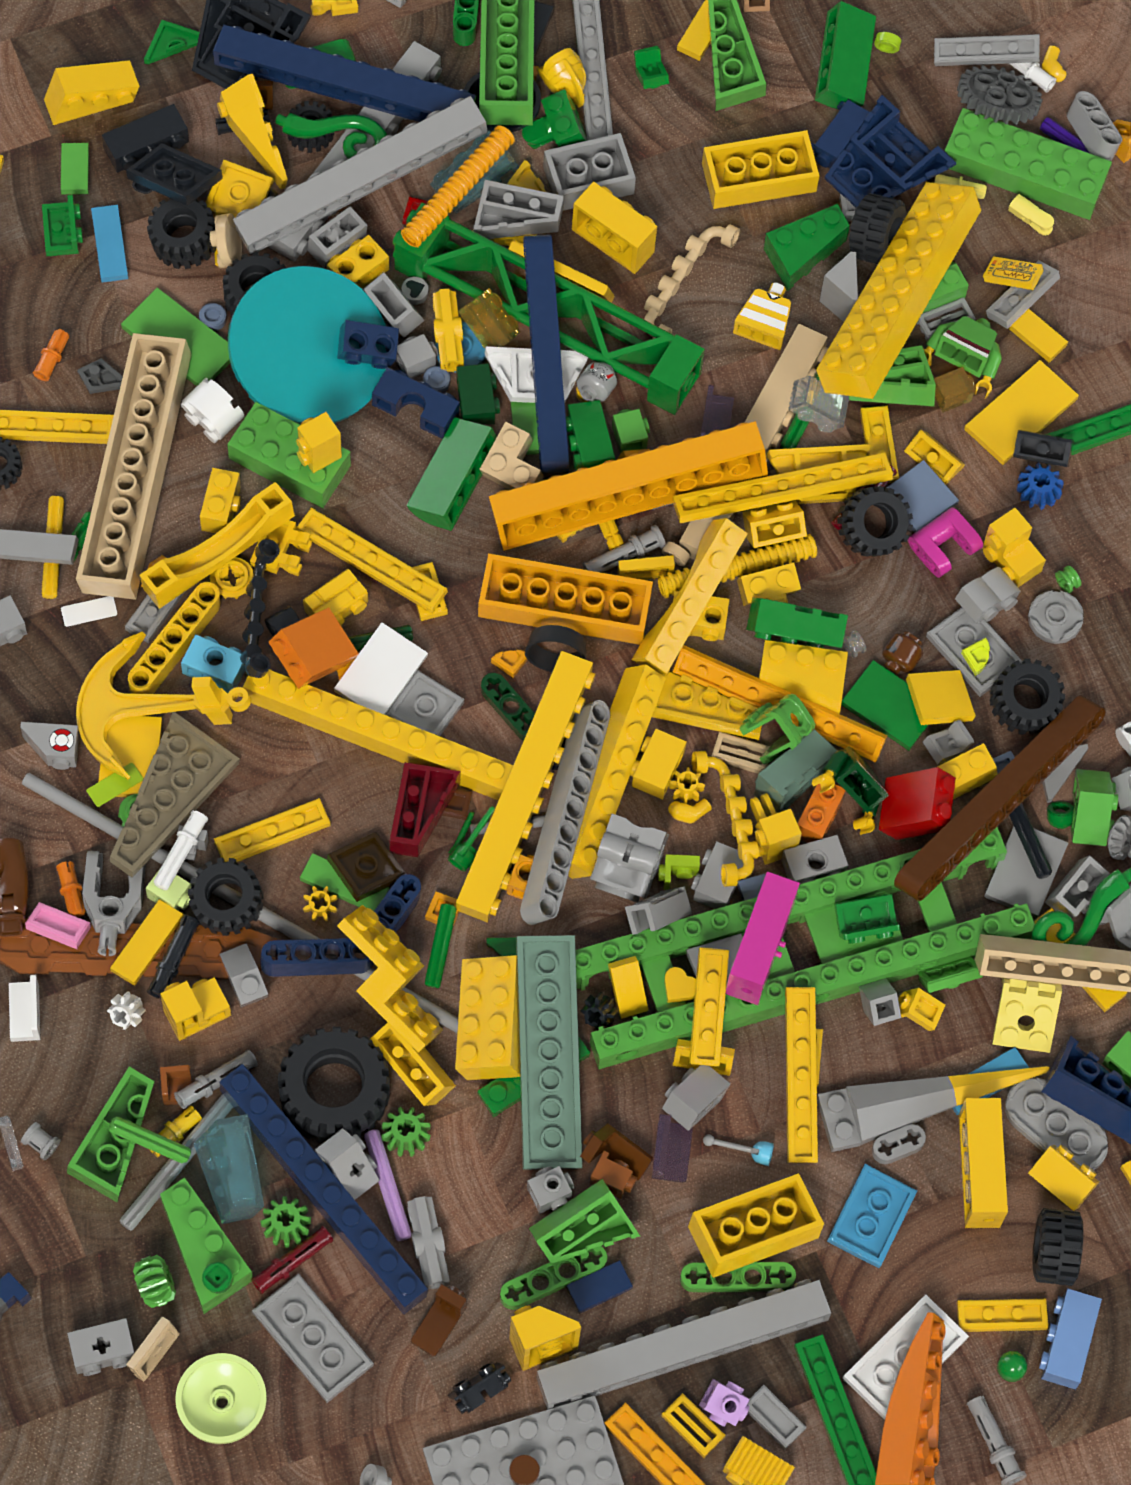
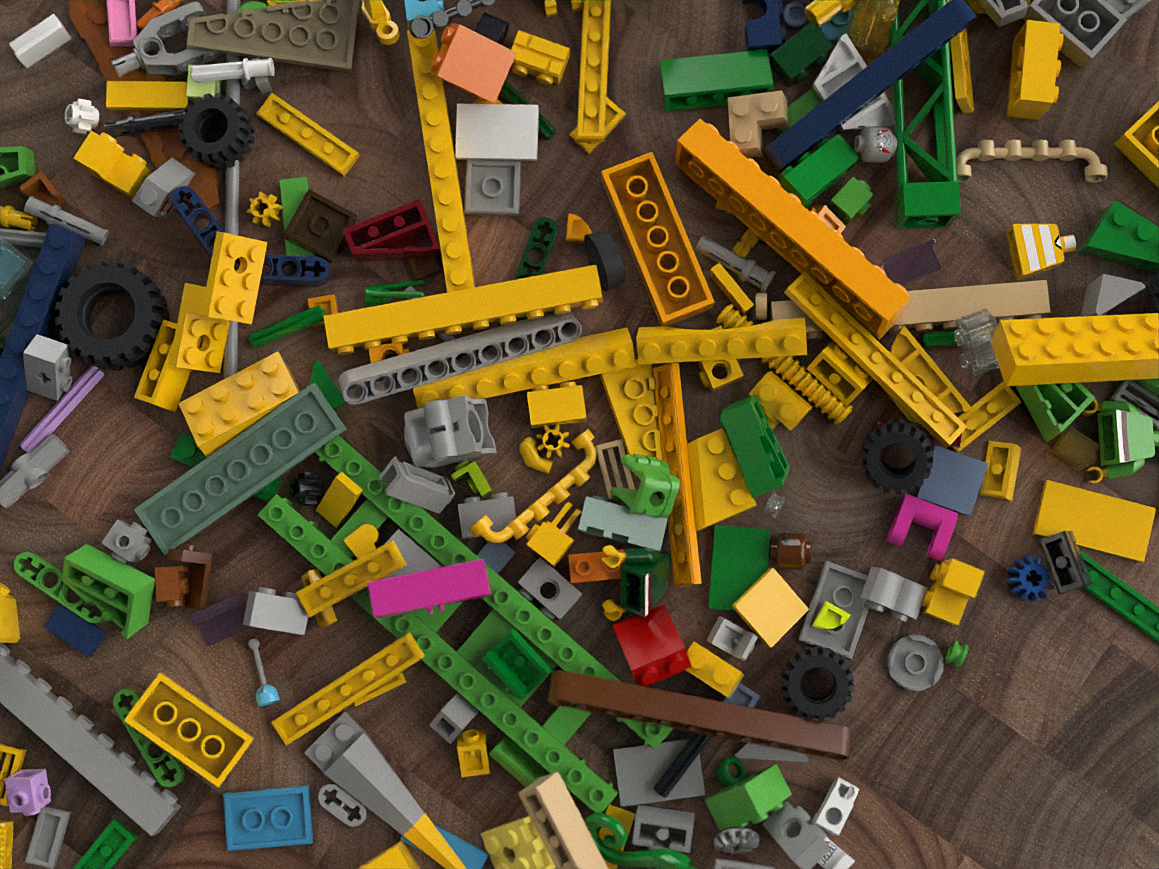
camera: 65 degrees right, 15 degrees up
bright green gear [382,1107,431,1157] -> none

